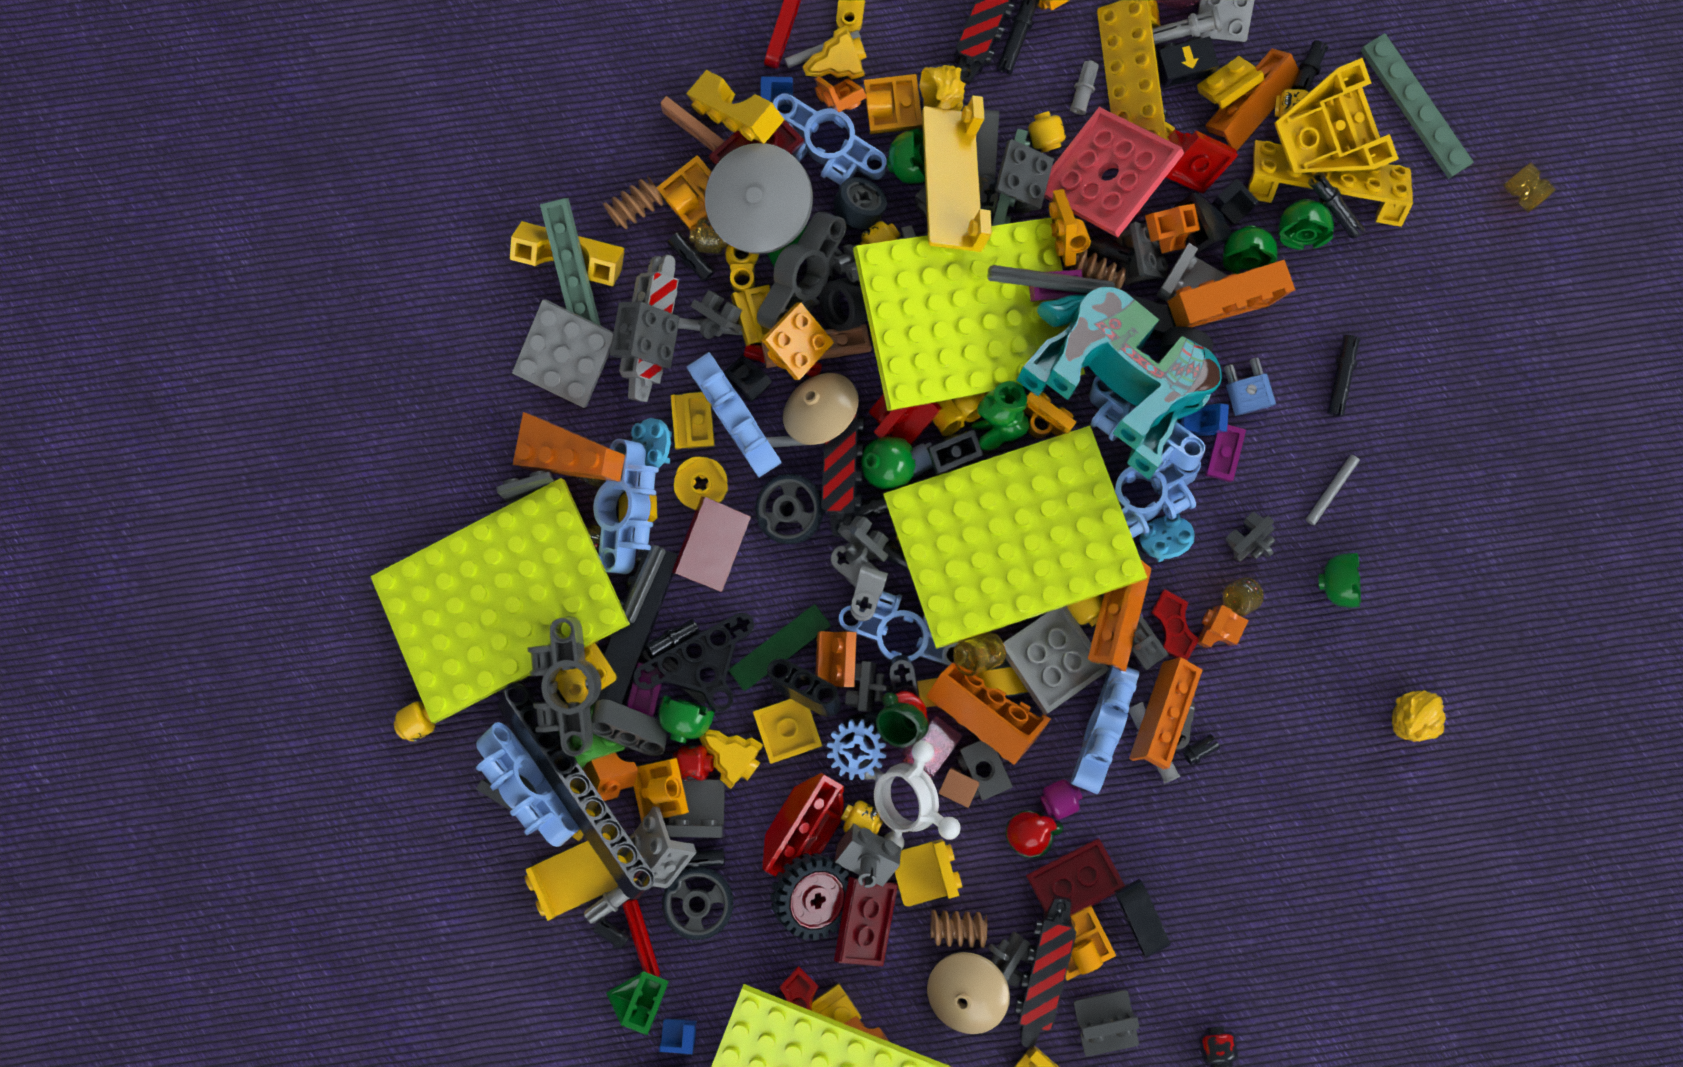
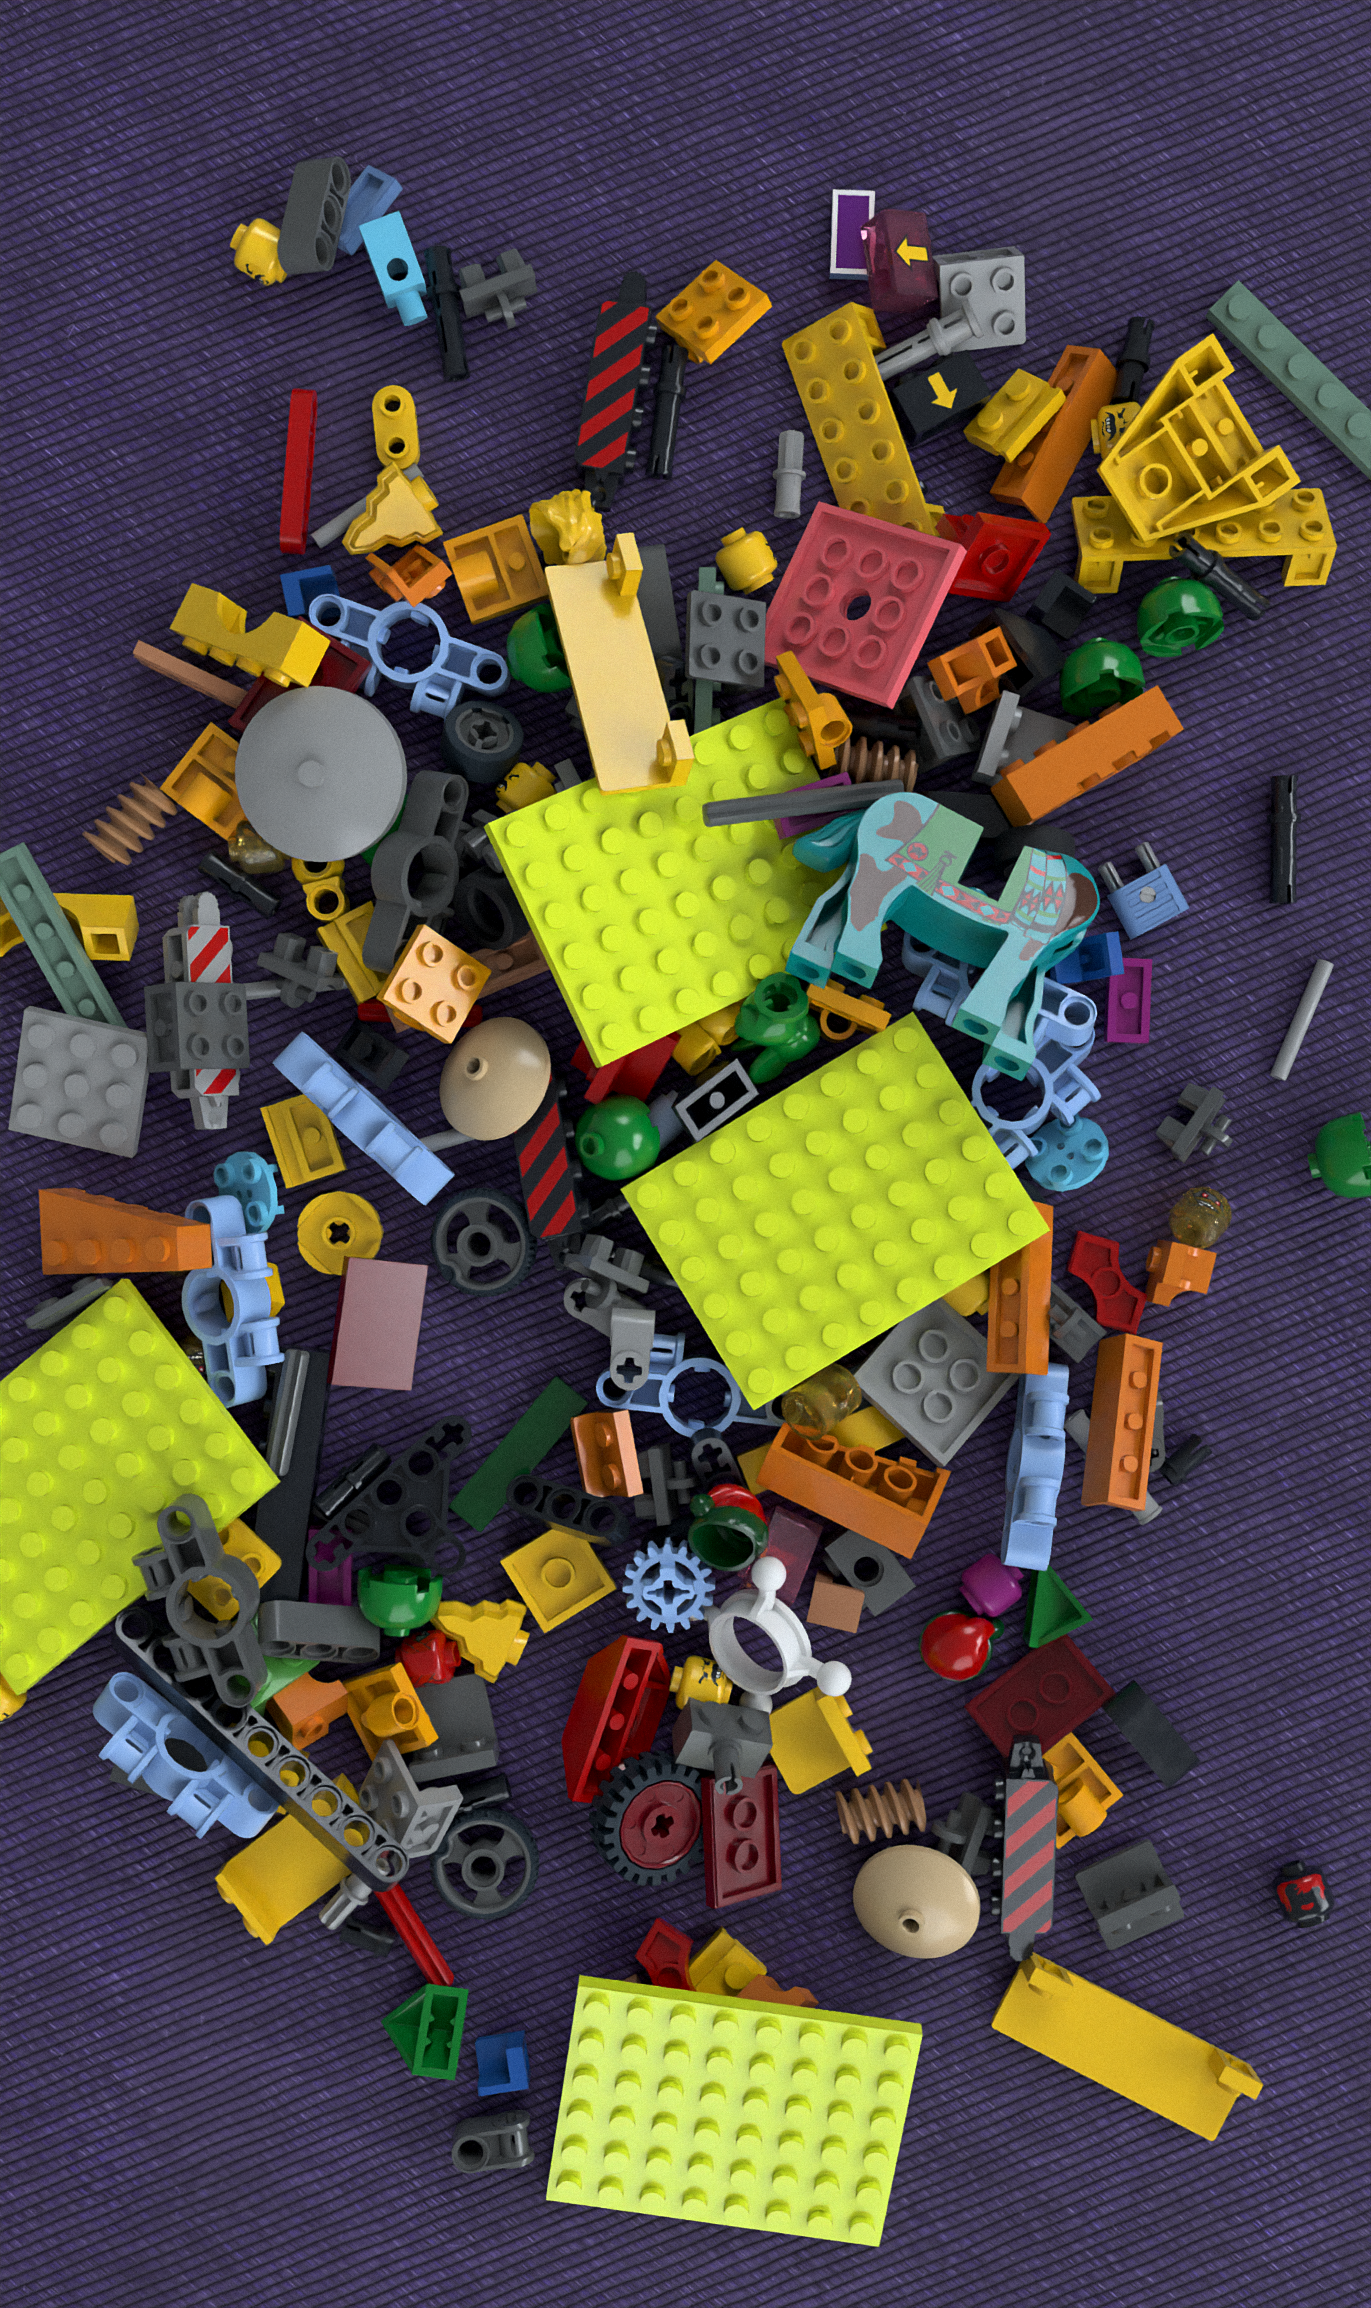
camera: 10 degrees left, 5 degrees up
none -> green slope [1022,1565,1093,1648]

